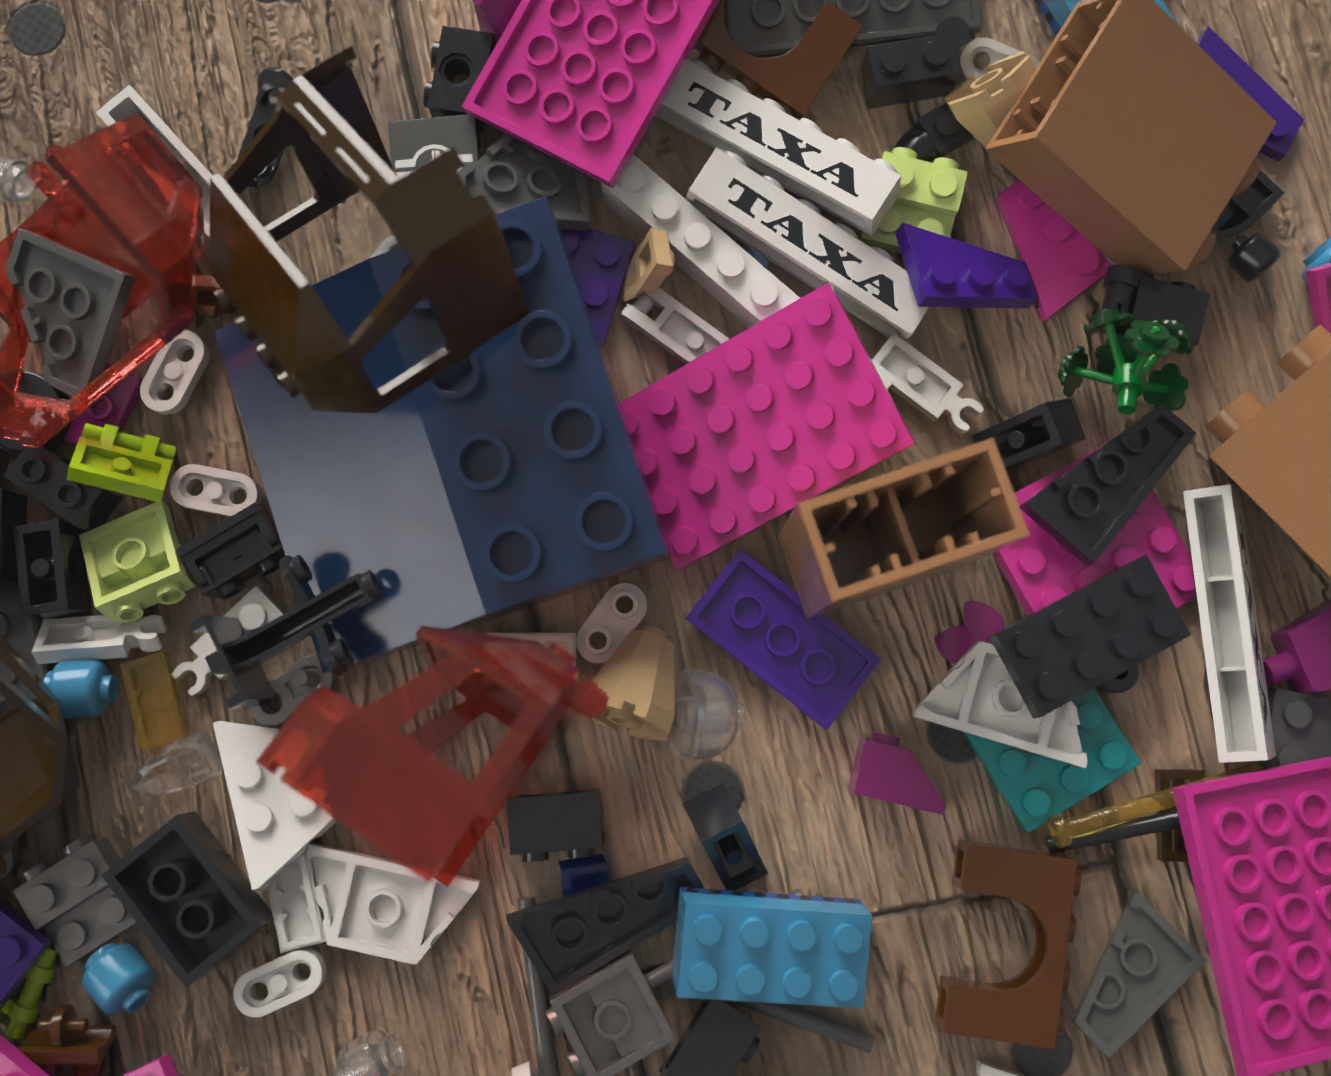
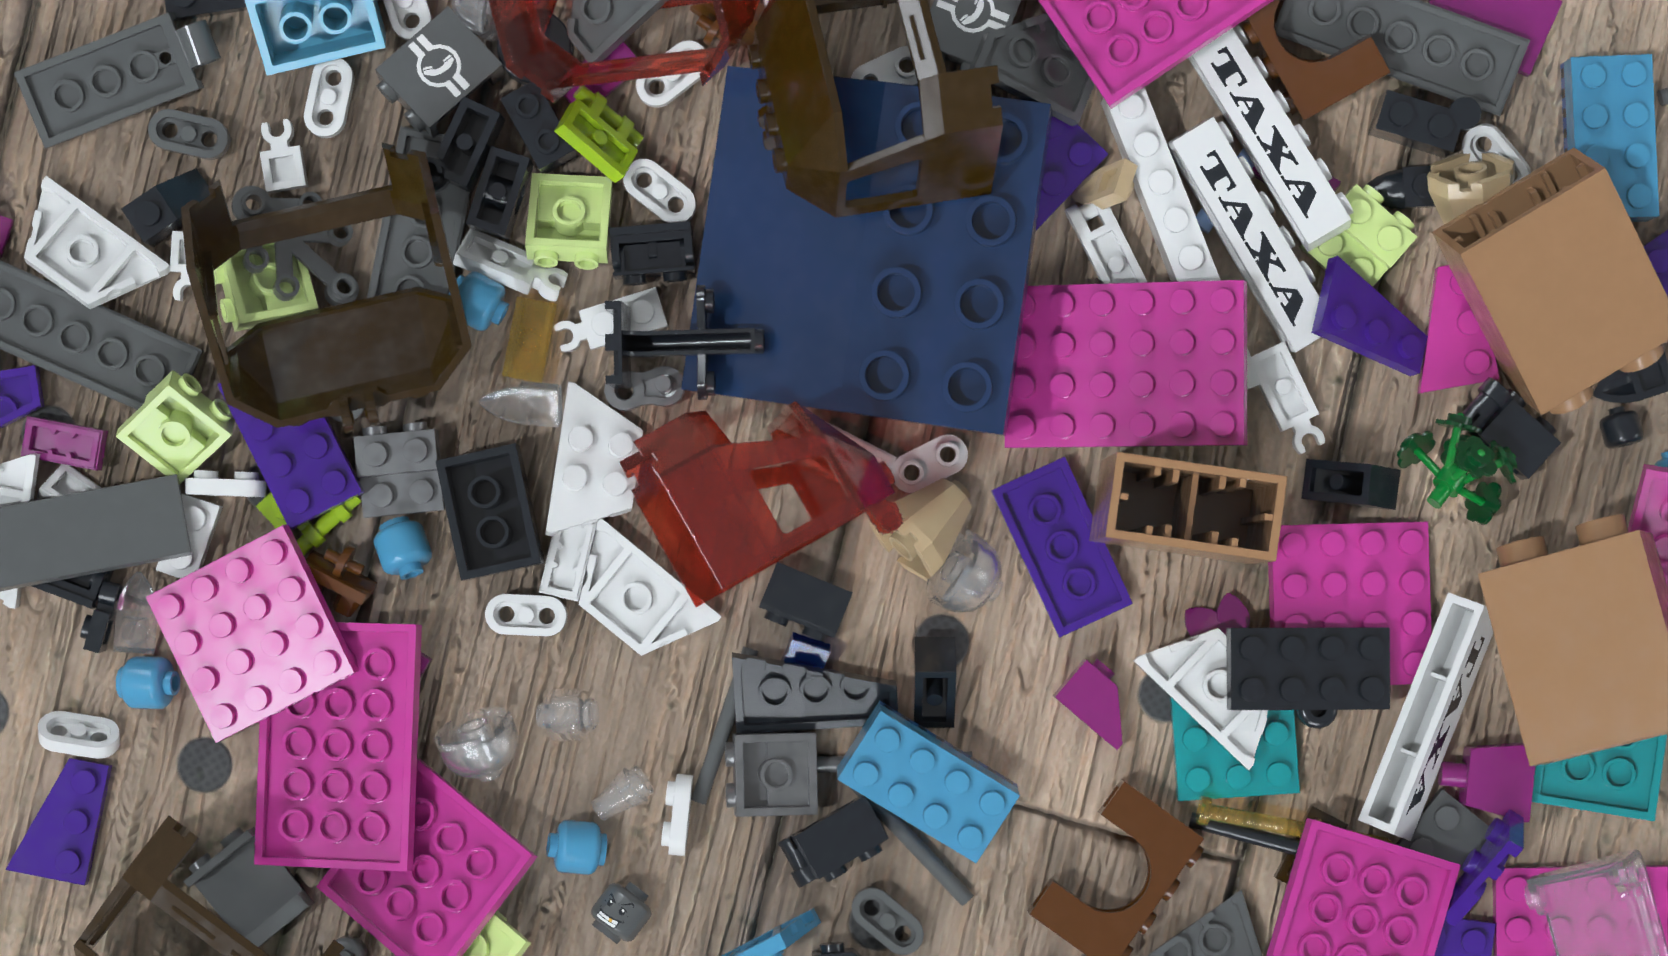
camera: 30 degrees right, 5 degrees up
black wing [1019,404,1196,566] -> none

